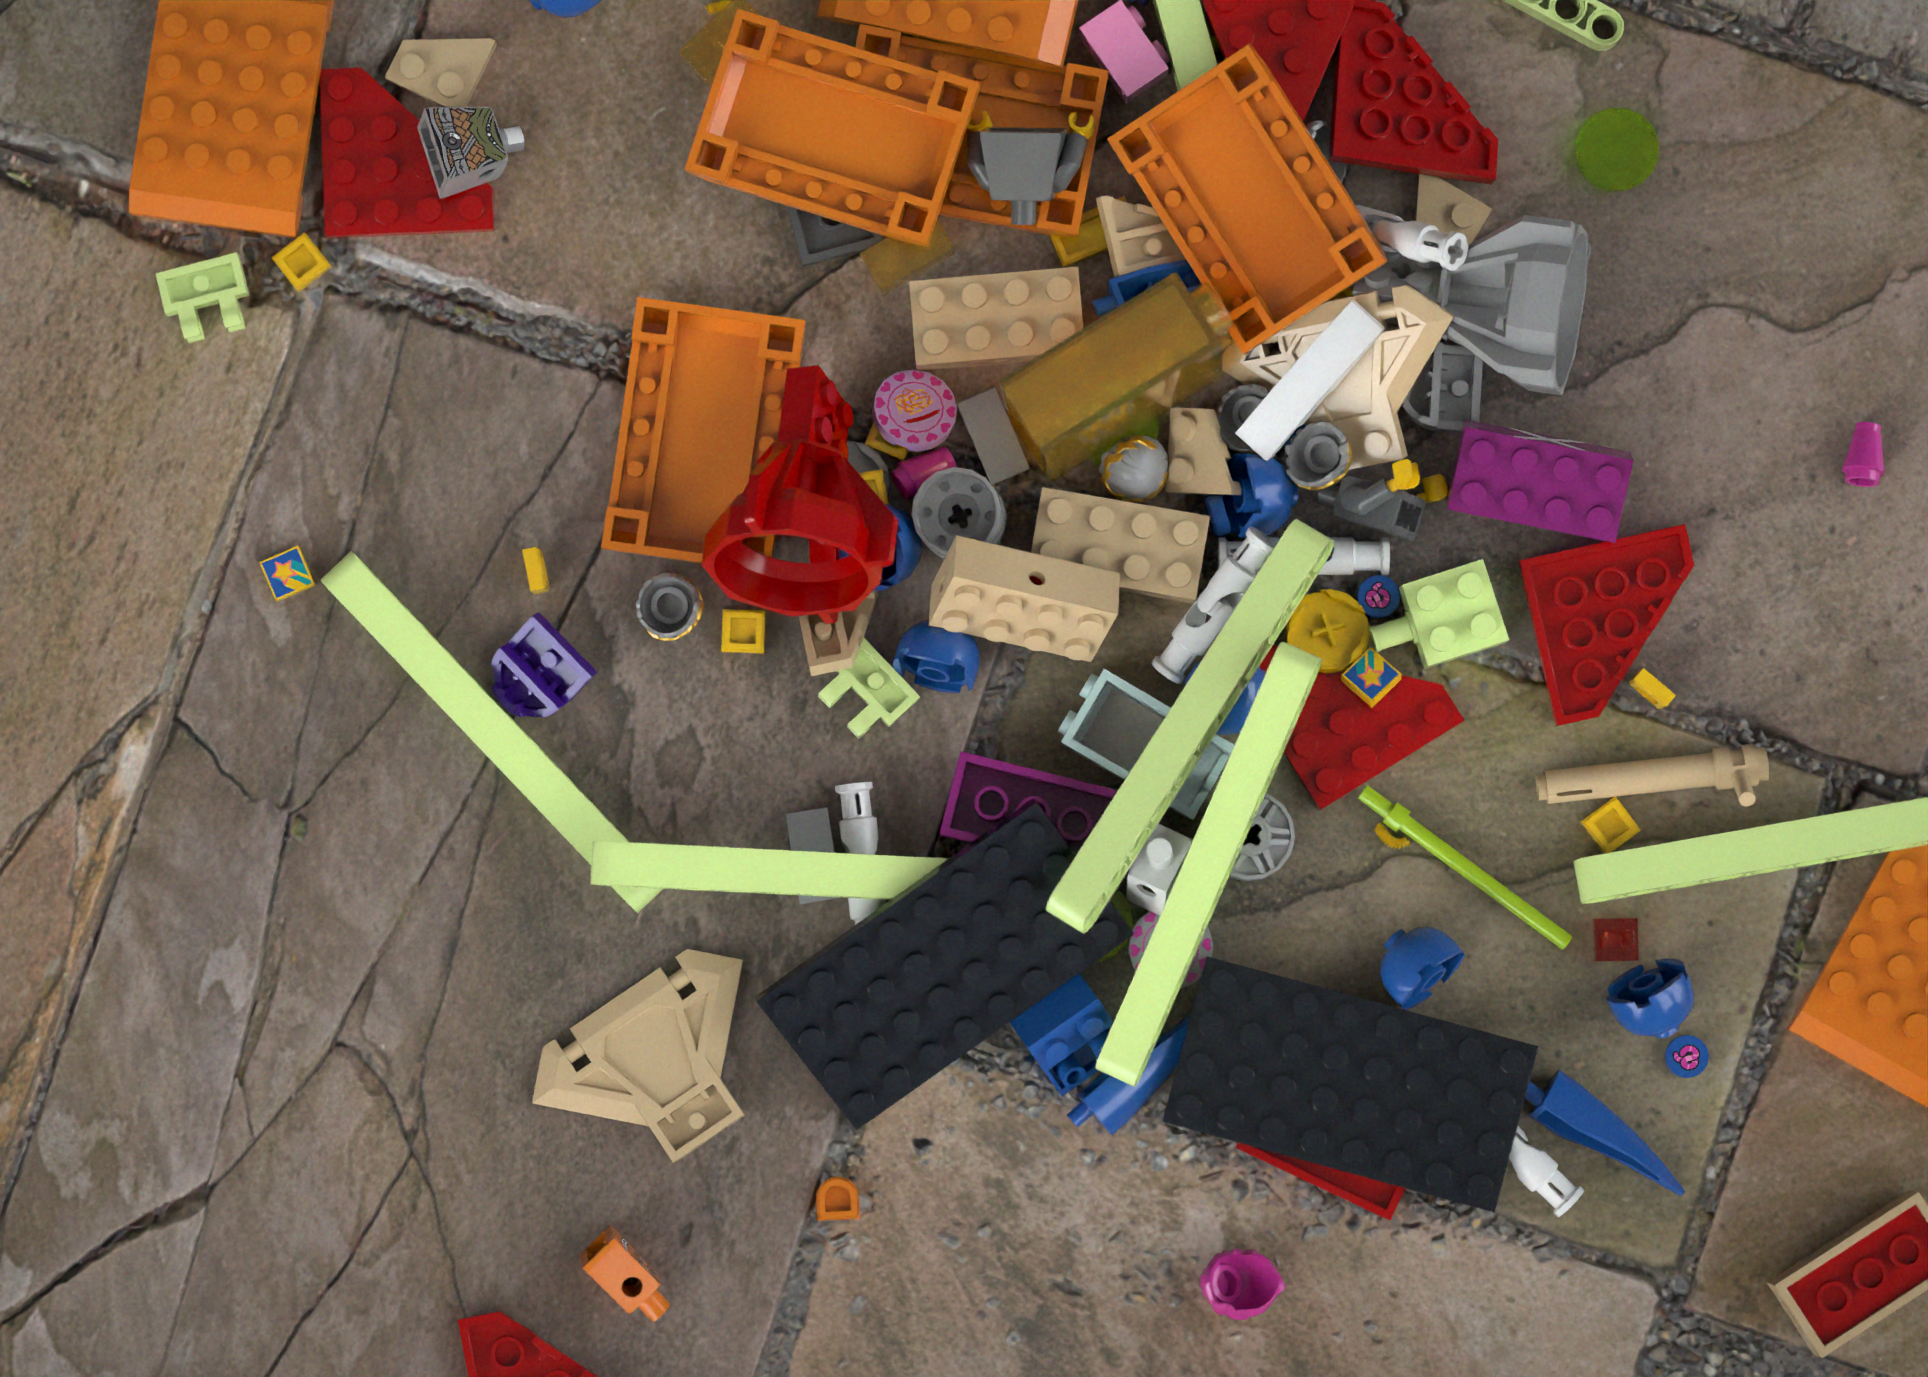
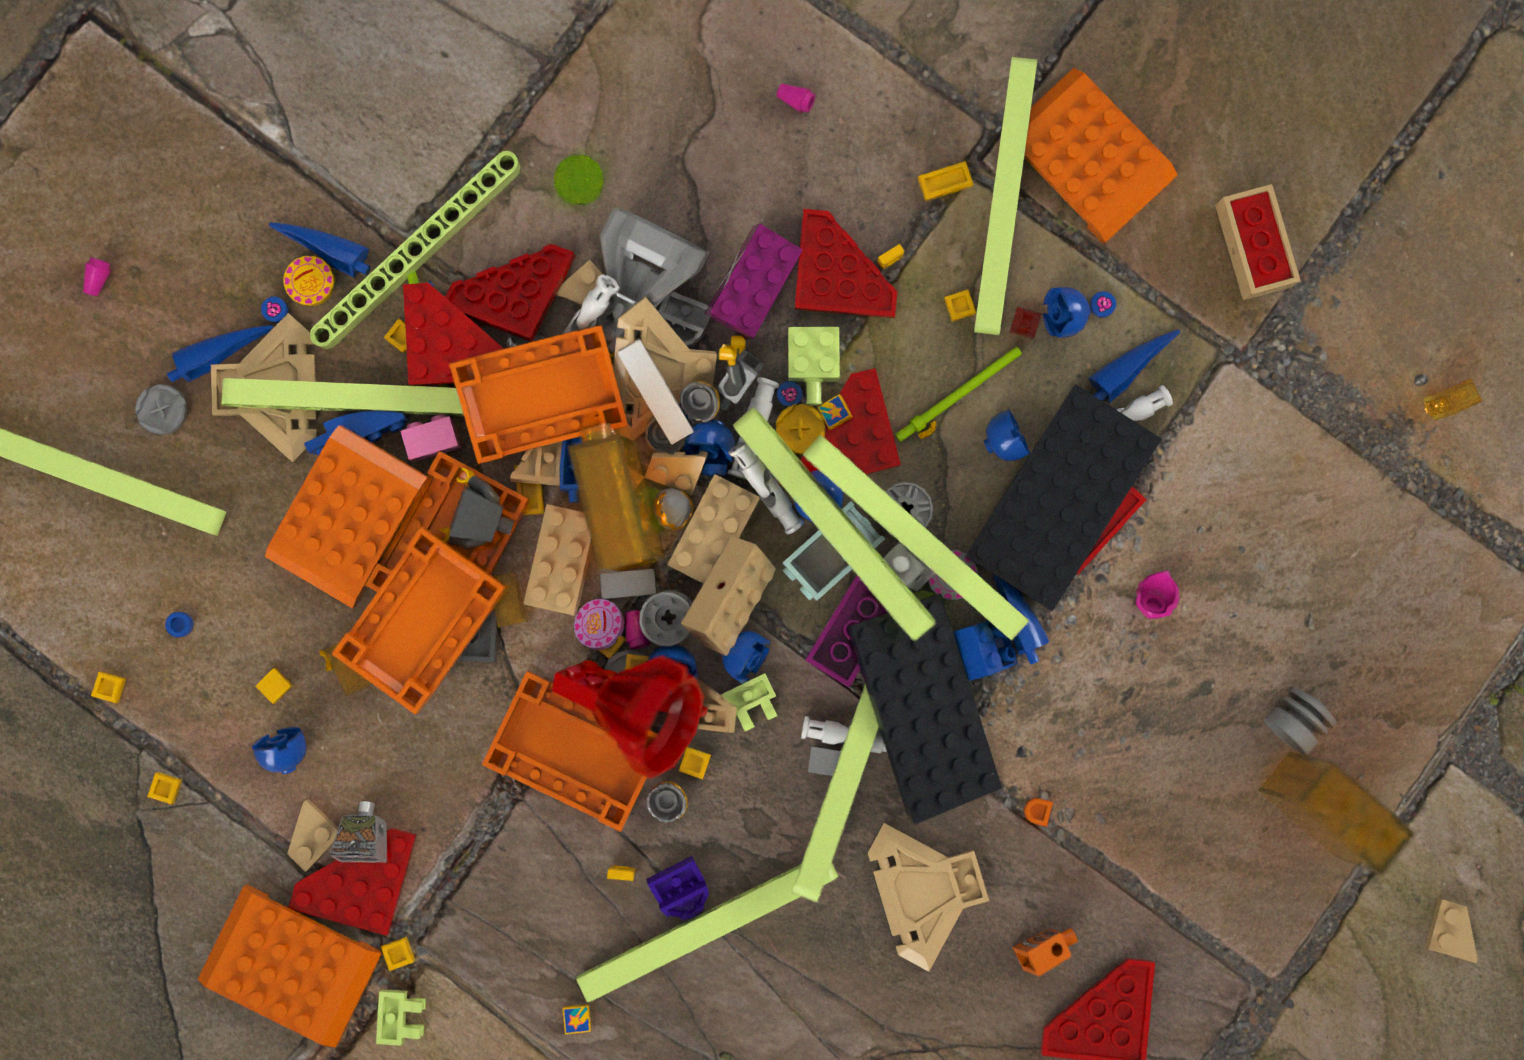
camera: 75 degrees left, 0 degrees up
tan cylinder [1535,744,1769,807] -> none
none -> yellow tile [917,161,973,202]

